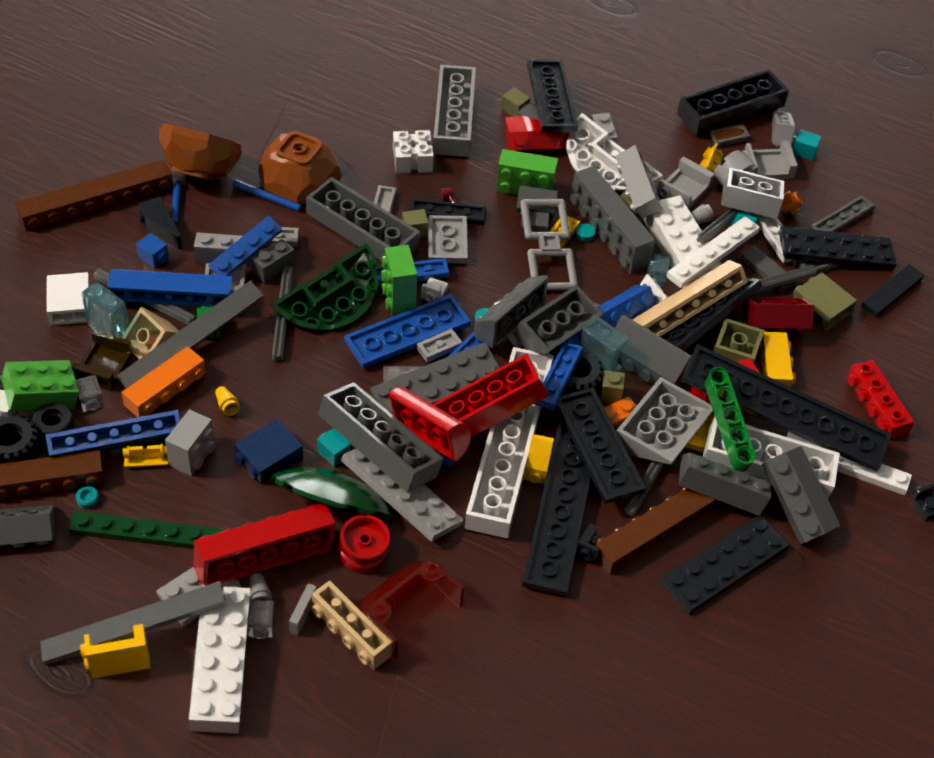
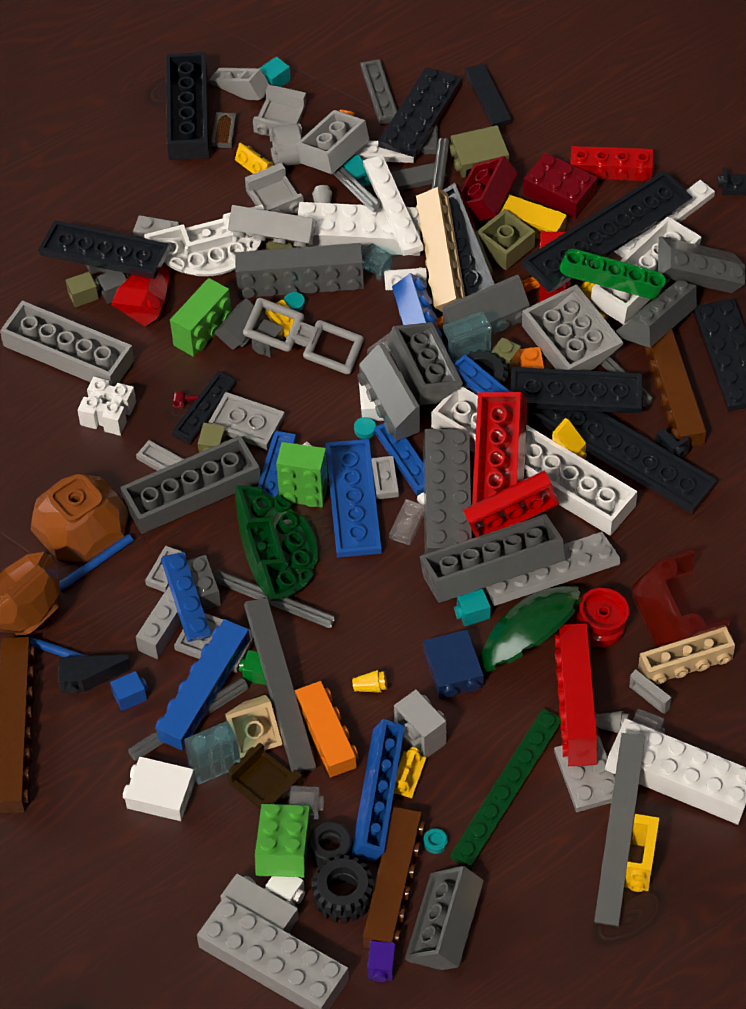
camera: 60 degrees left, 5 degrees up
none -> dark red brick [523,152,598,220]

